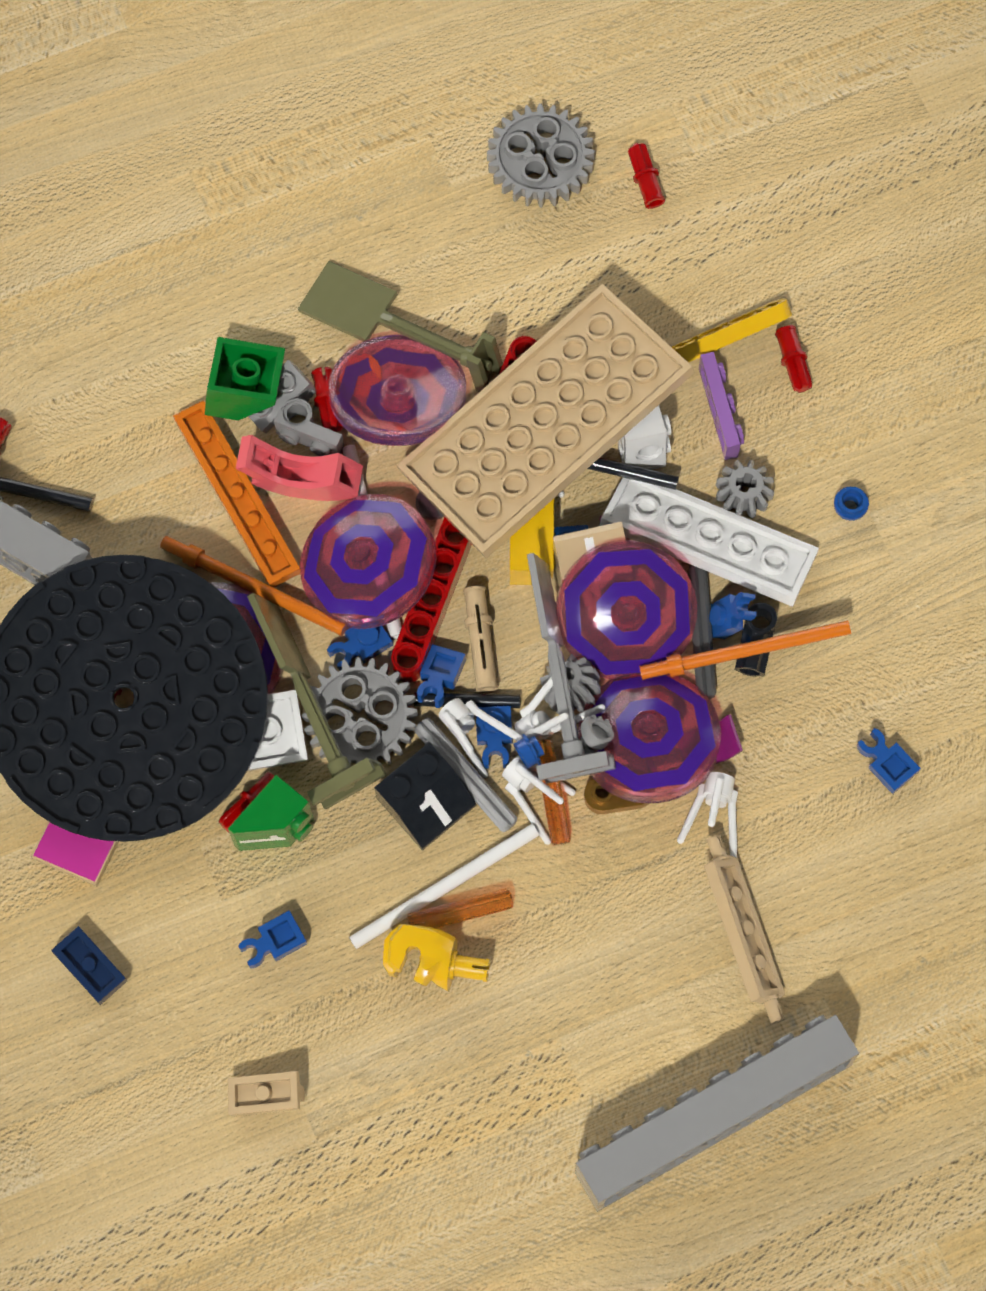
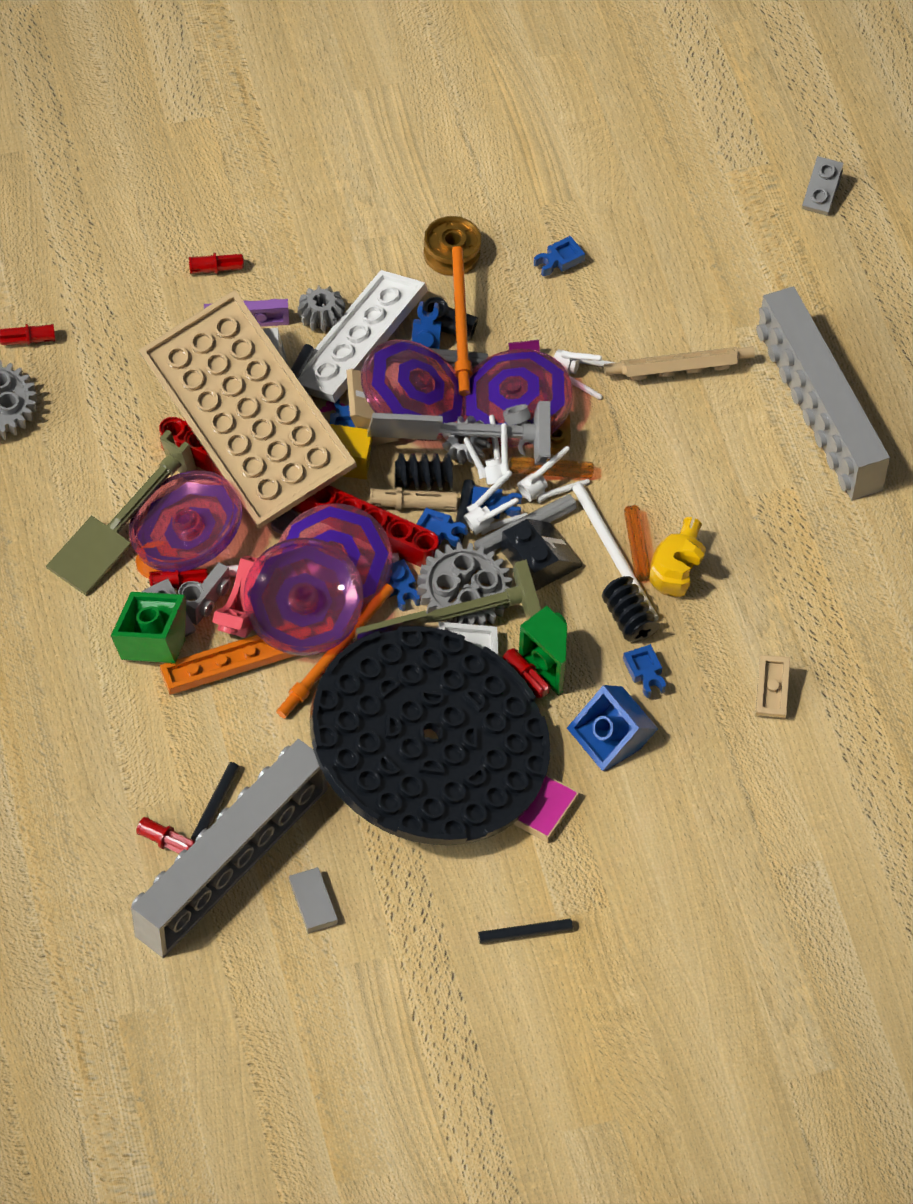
camera: 85 degrees left, 15 degrees down
dark blue plate [51,926,127,1005] -> none
blue plate [513,734,545,768] -> none
yellow beam [672,298,792,362] -> none
blue plate [834,487,869,521] -> none
none -> clear pink dish [244,538,363,656]
none -> black piece [394,453,453,490]
none -> pearl gold wheel [423,216,481,276]
none -> blue slope [567,685,658,771]
none -> black piece [602,576,660,642]

